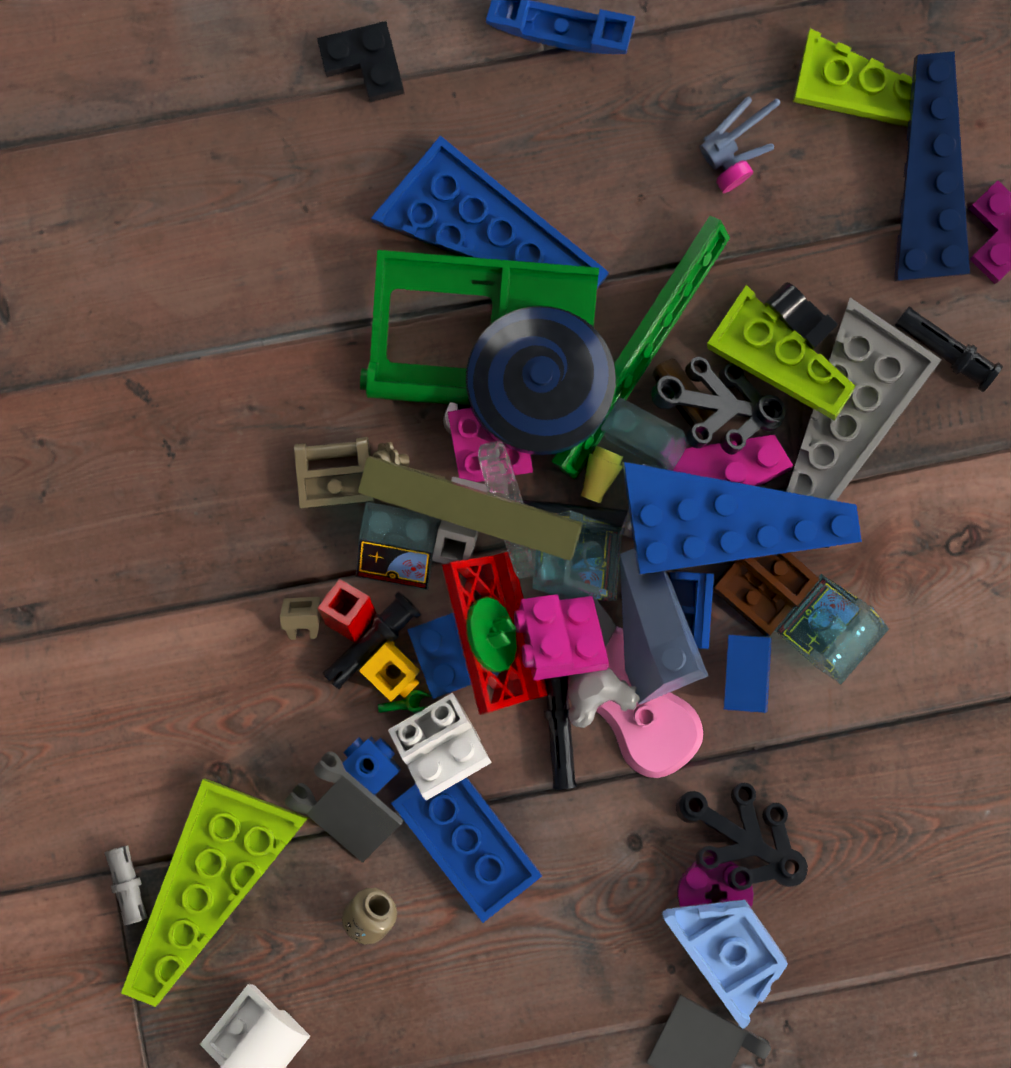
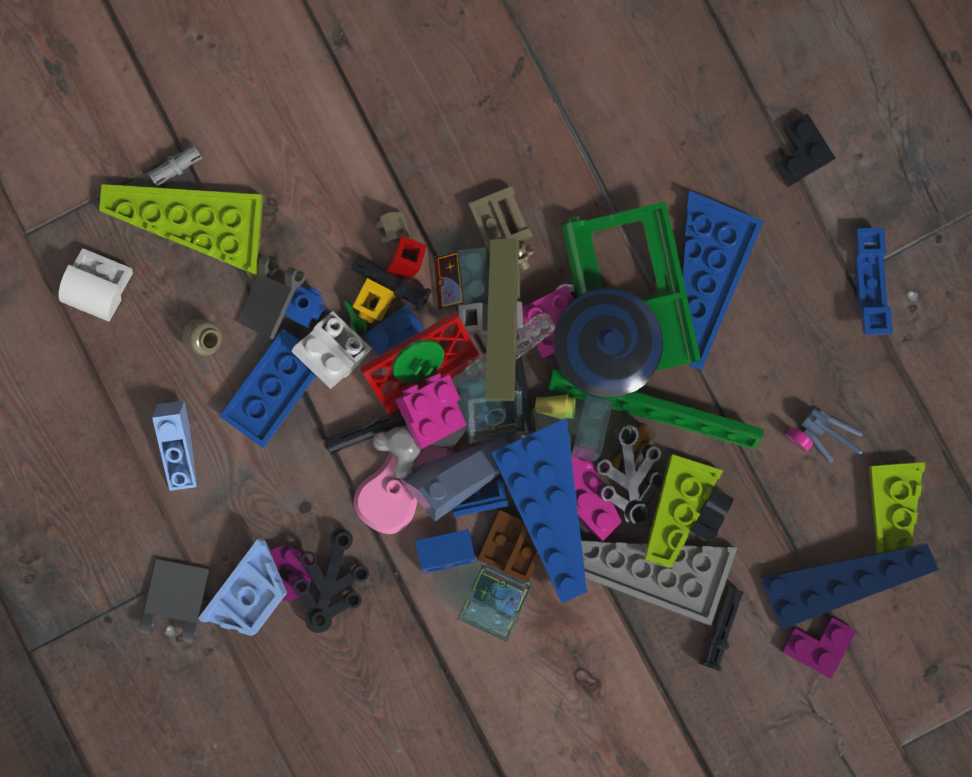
camera: 75 degrees right, 0 degrees up
none -> light blue slope [152,401,197,491]

